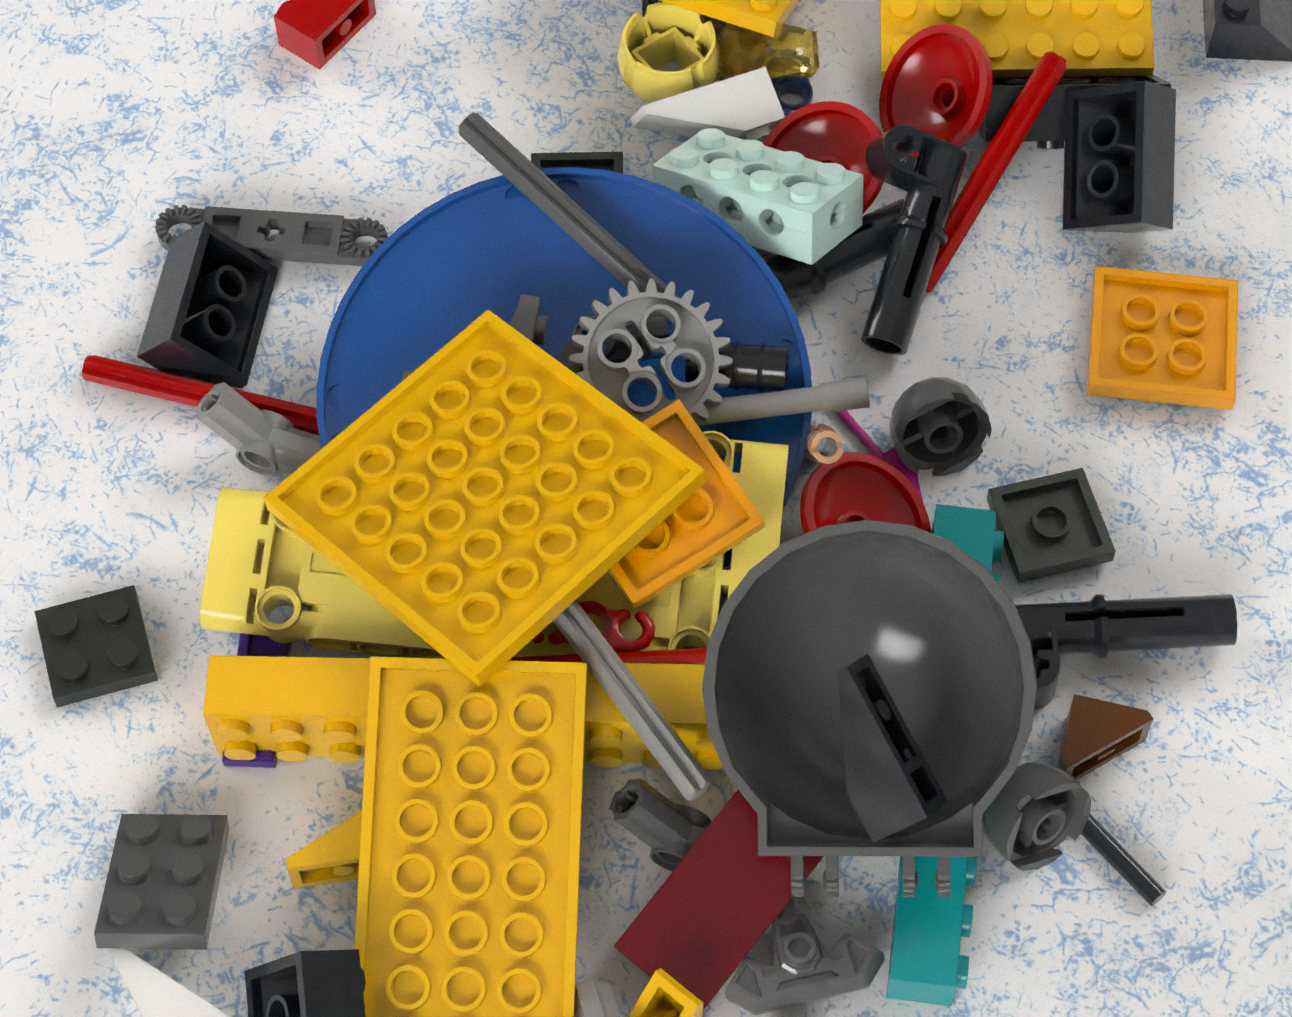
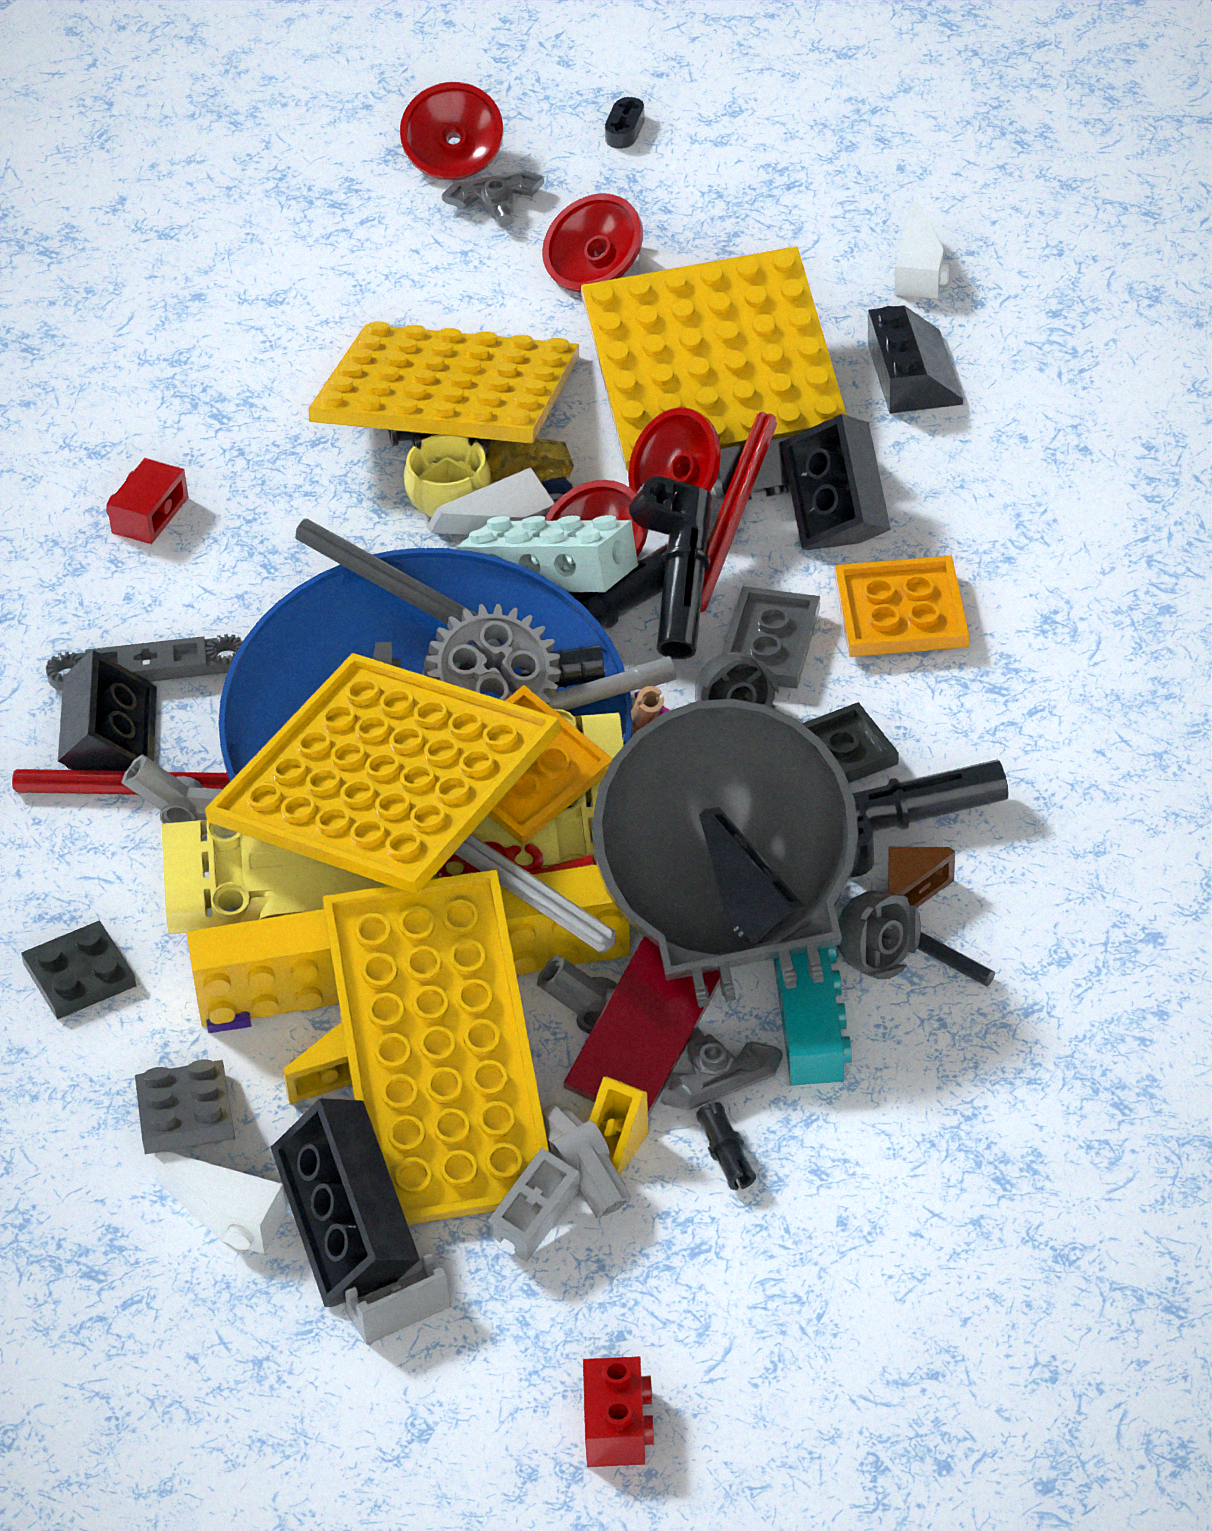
camera: 10 degrees left, 15 degrees down
none -> dark grey plate [722,586,820,689]

